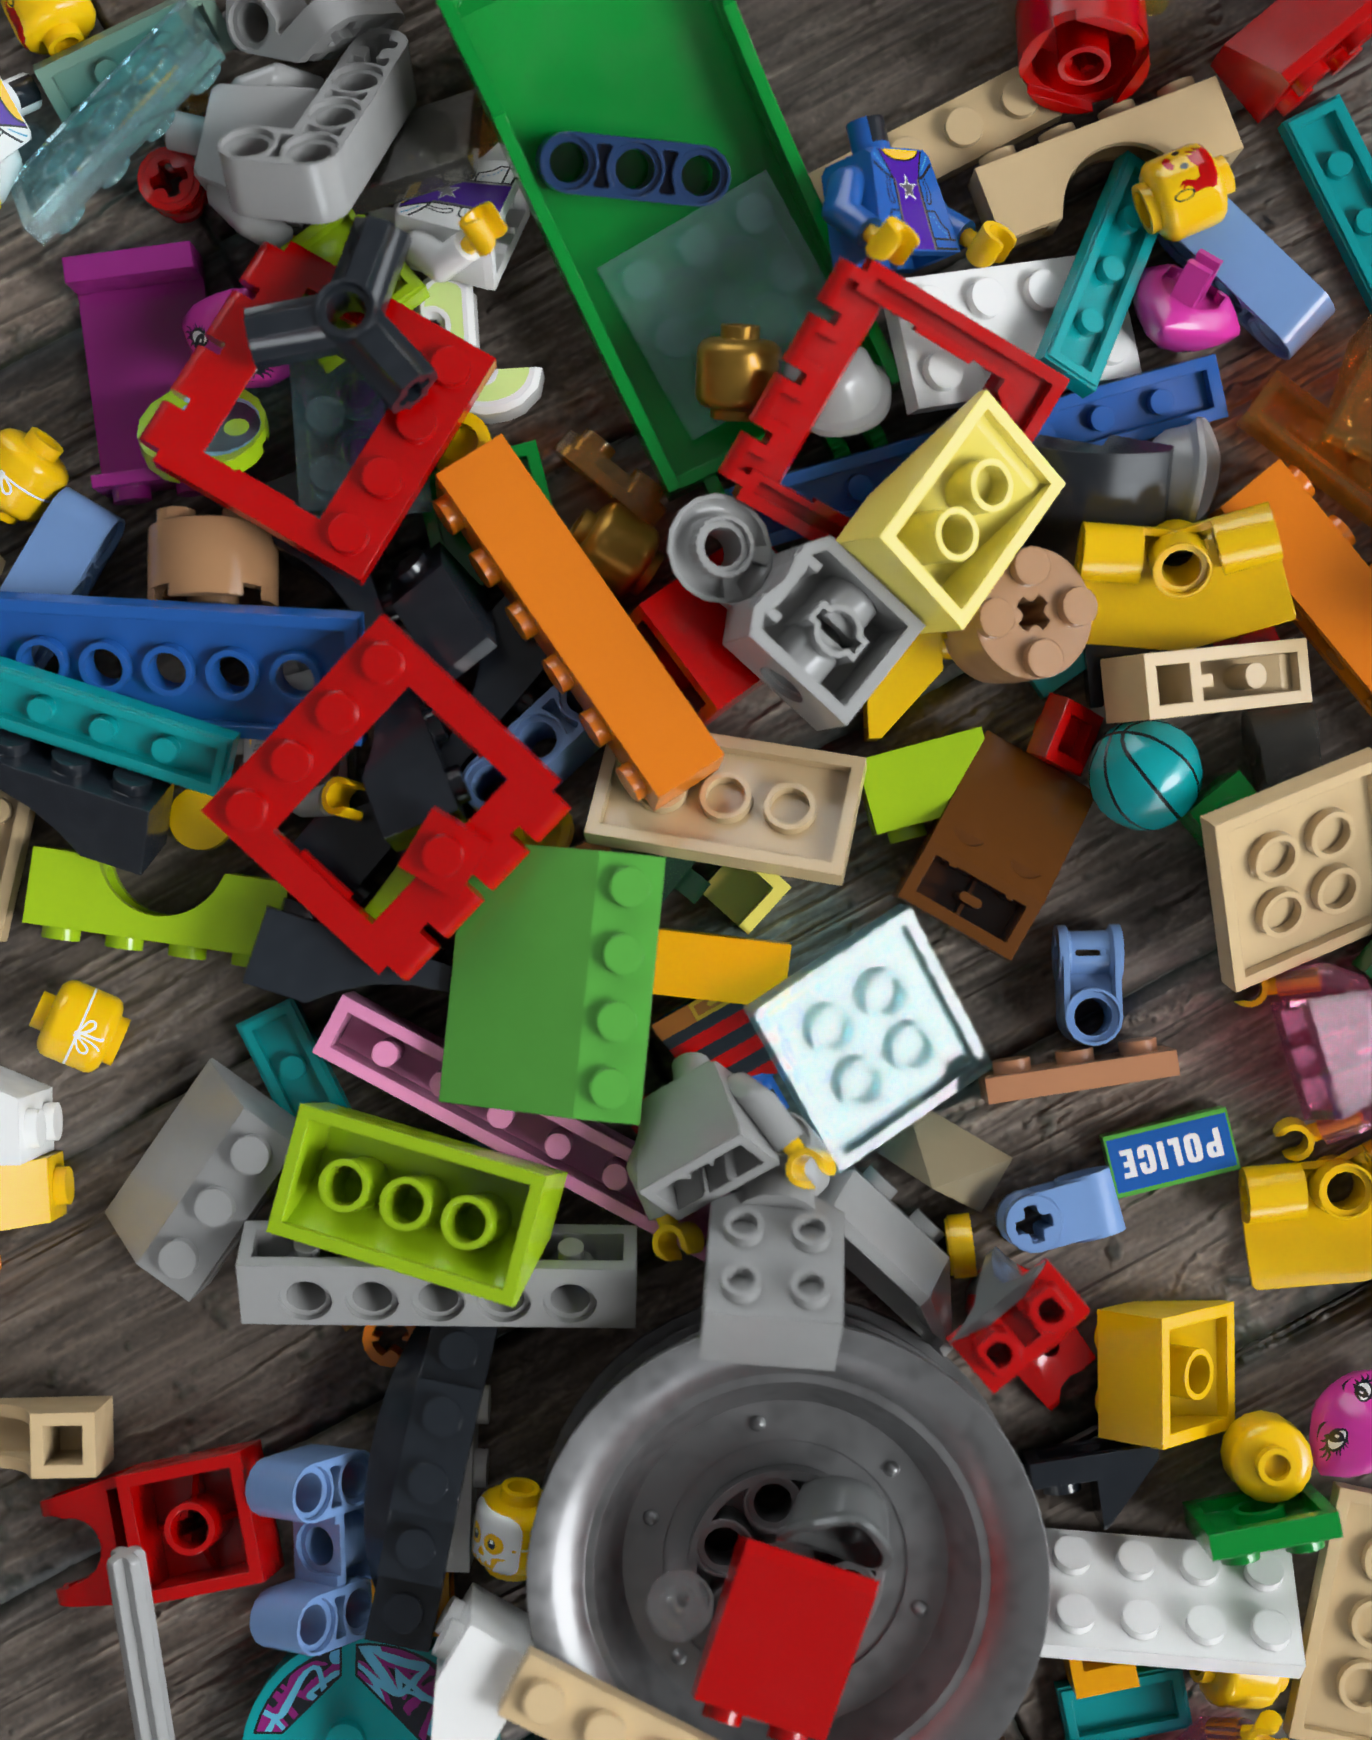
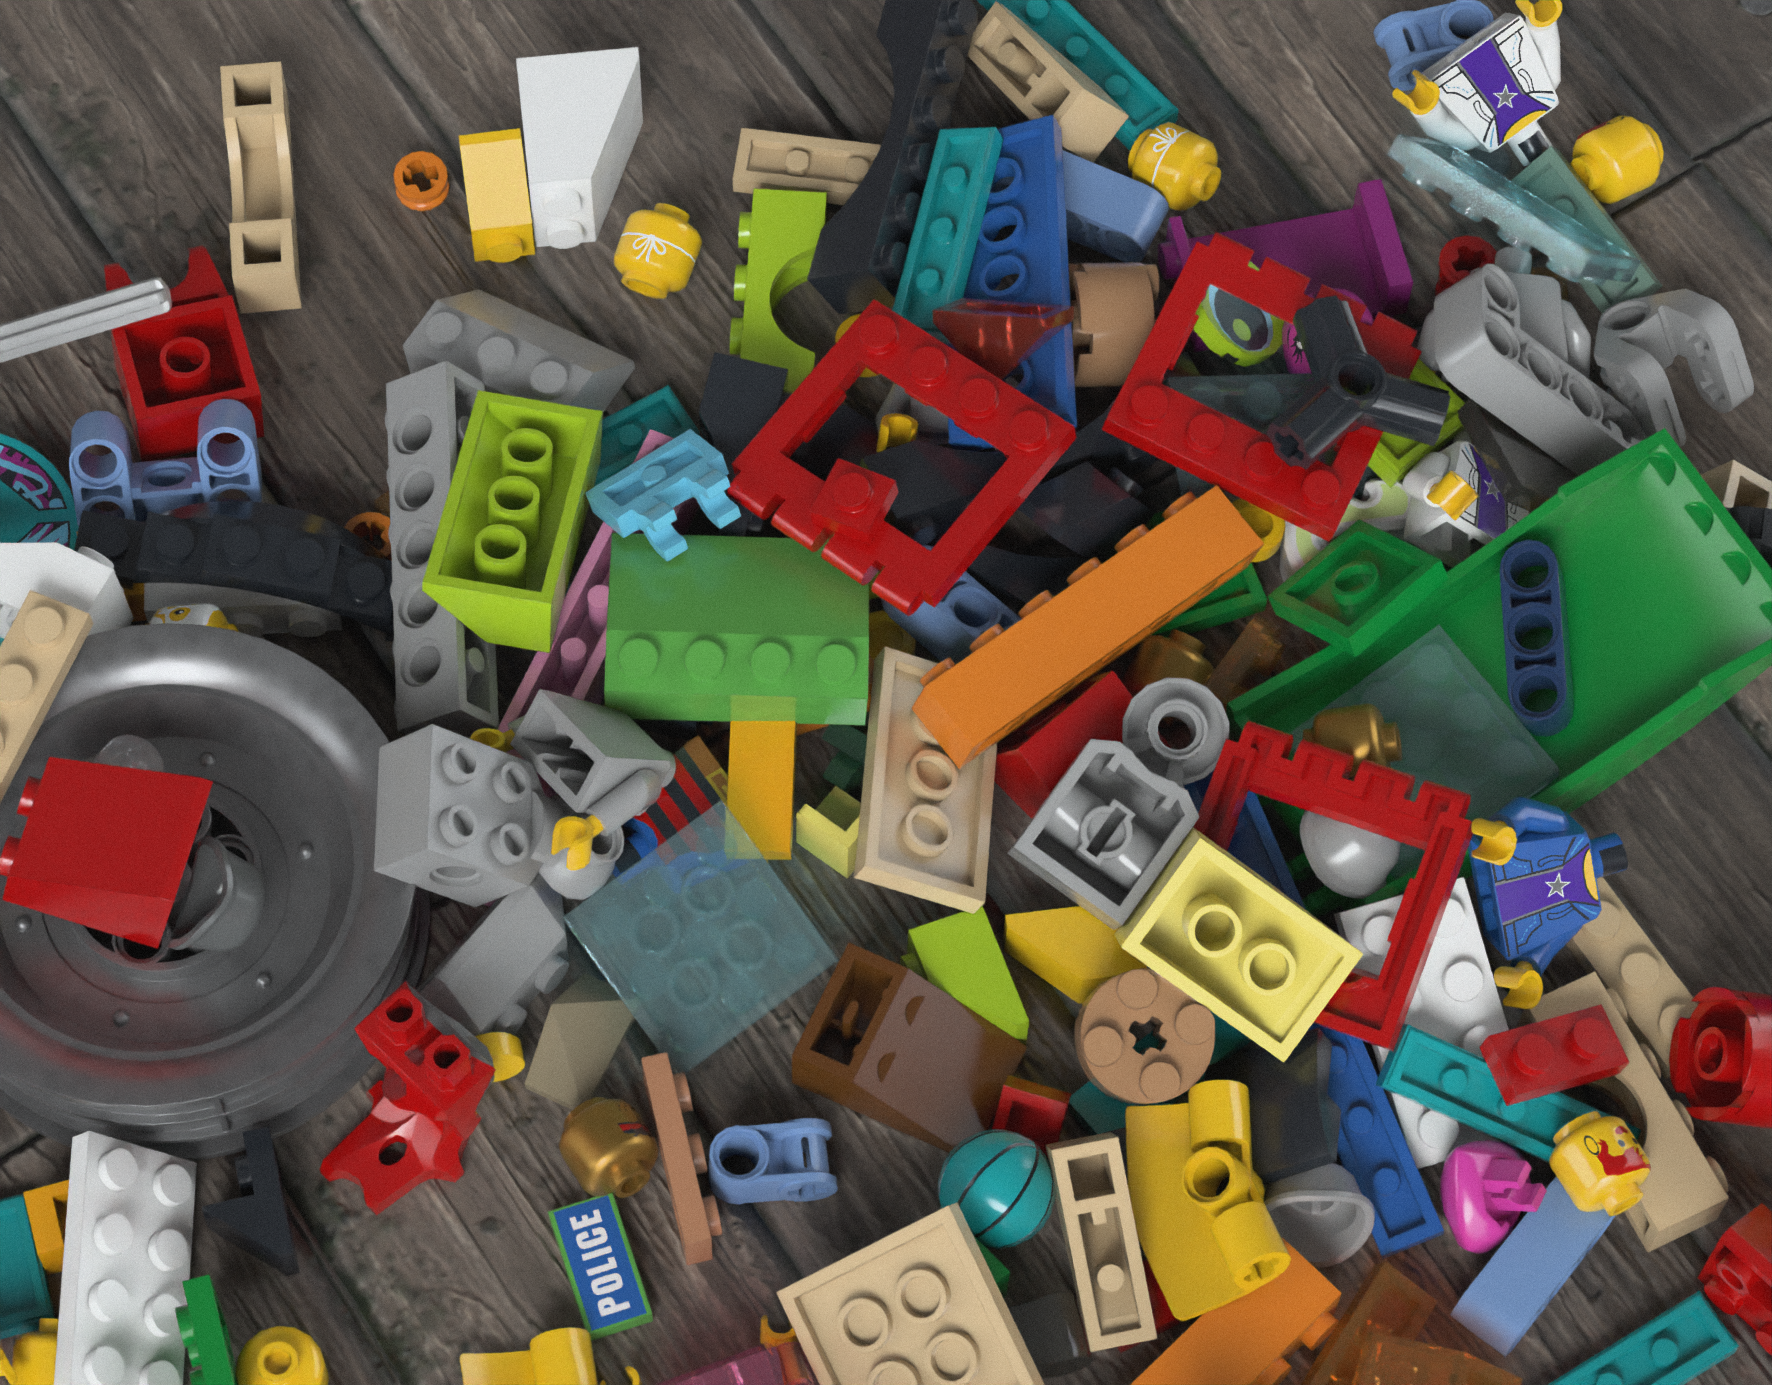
camera: 85 degrees right, 25 degrees down
medium blue piece [995,1165,1126,1253] -> none
yellow slope [1094,1300,1235,1450] -> none
none -> pearl gold head [559,1097,659,1198]
none -> medium azure plate [585,429,741,562]
none -> clear red slope [933,298,1074,380]
none -> green plate [1267,519,1449,657]
none -> red plate [1479,1004,1630,1106]

